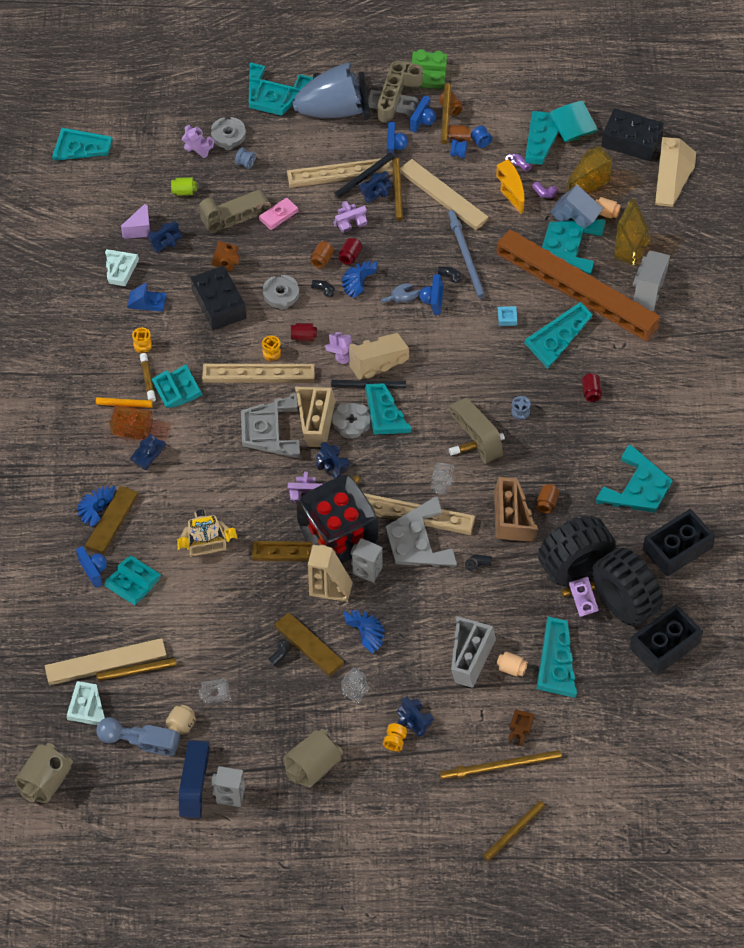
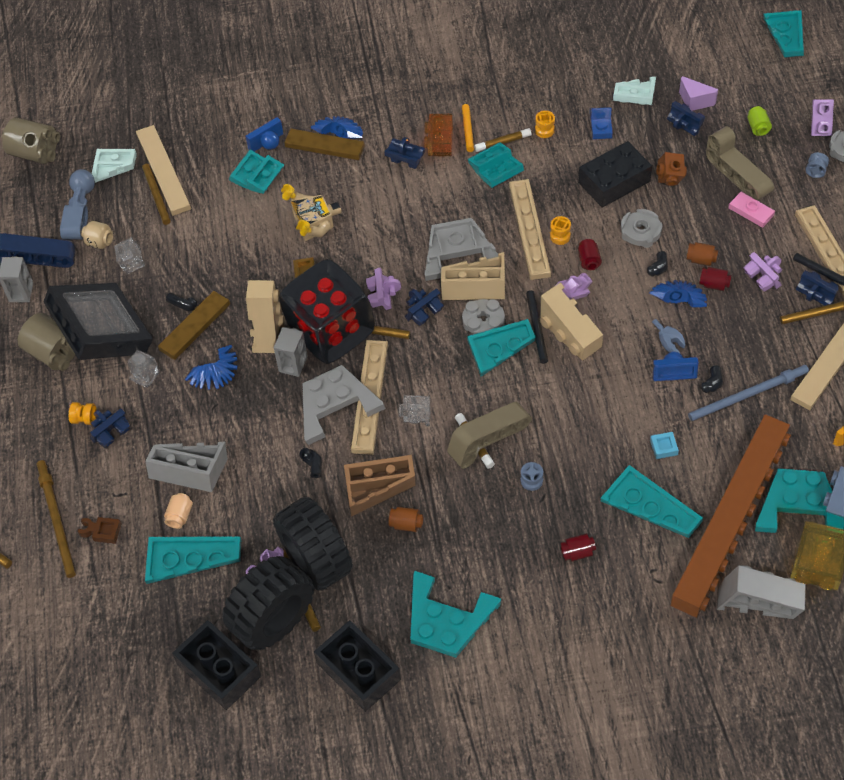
camera: 85 degrees right, 0 degrees up
none -> black piece [43,283,153,360]

